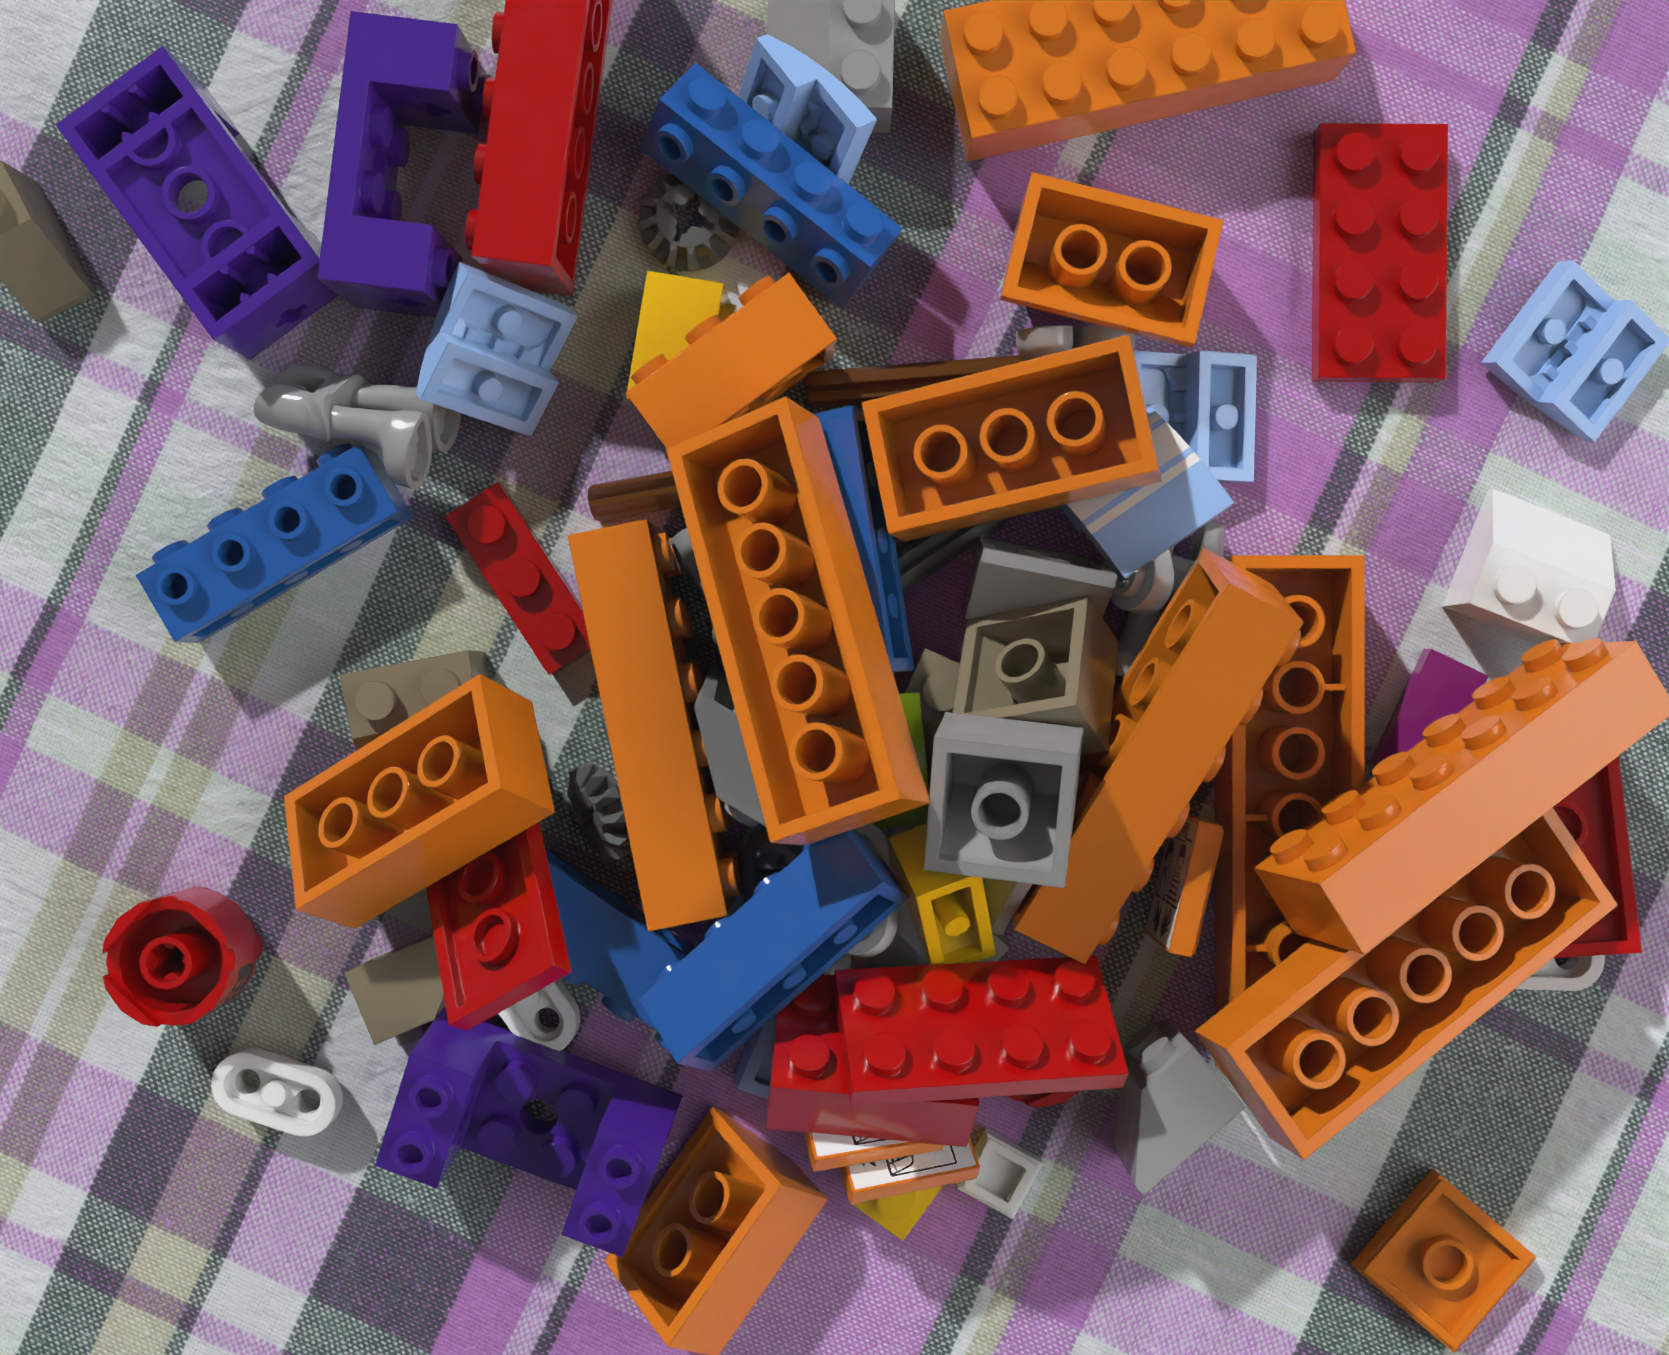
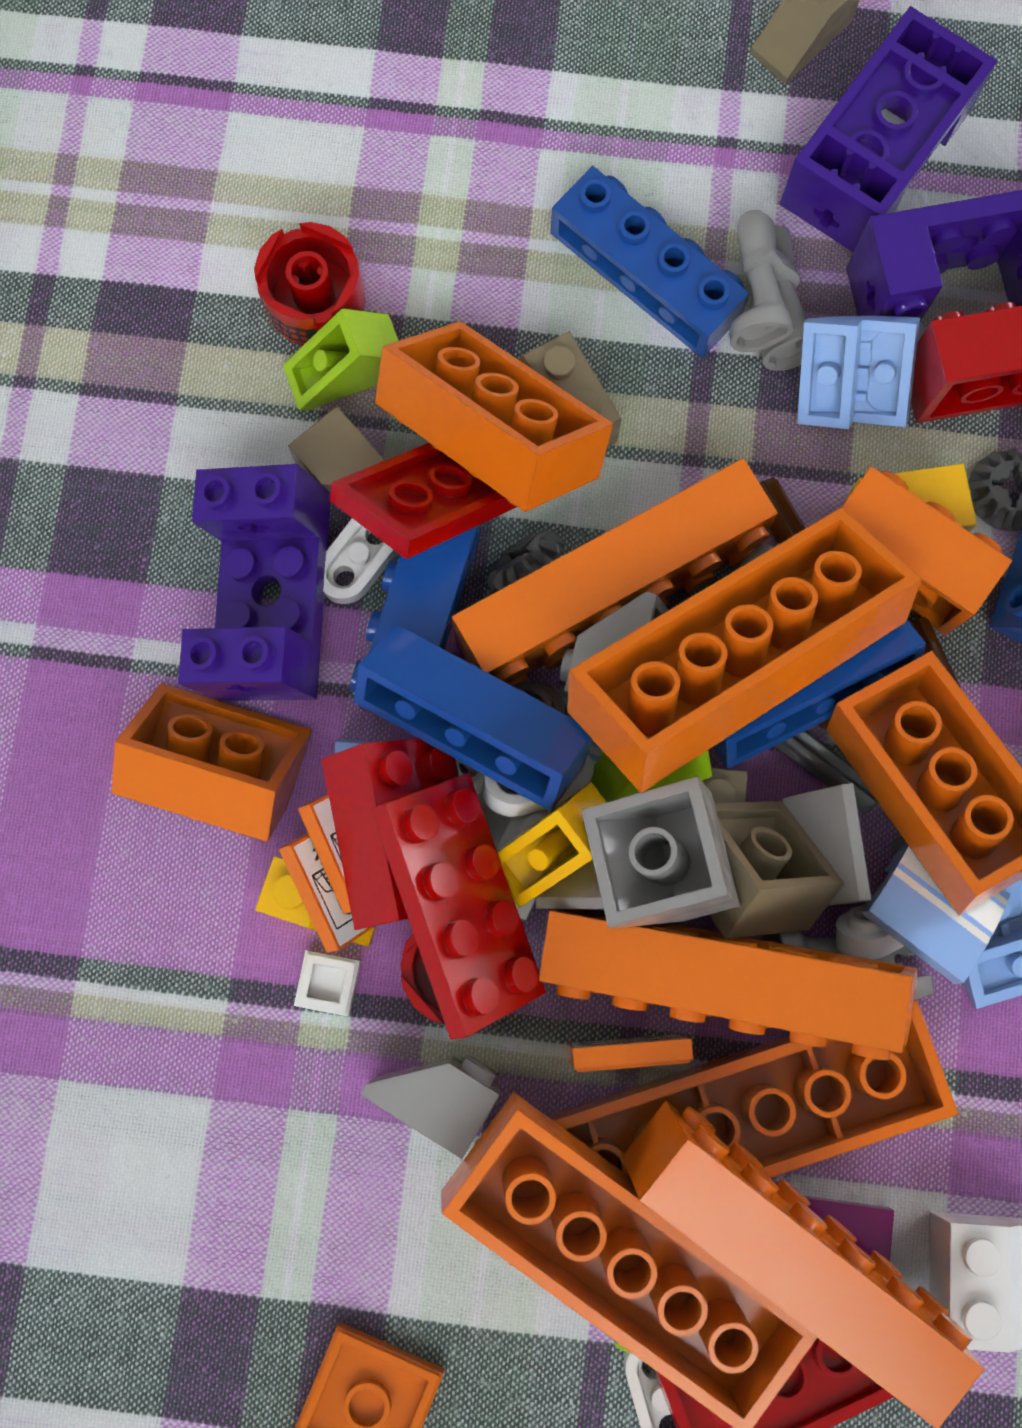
camera: 75 degrees right, 10 degrees down
white plate [211,1047,343,1137] -> none
red plate [445,482,591,676] -> none
none -> lime slope [282,309,399,411]

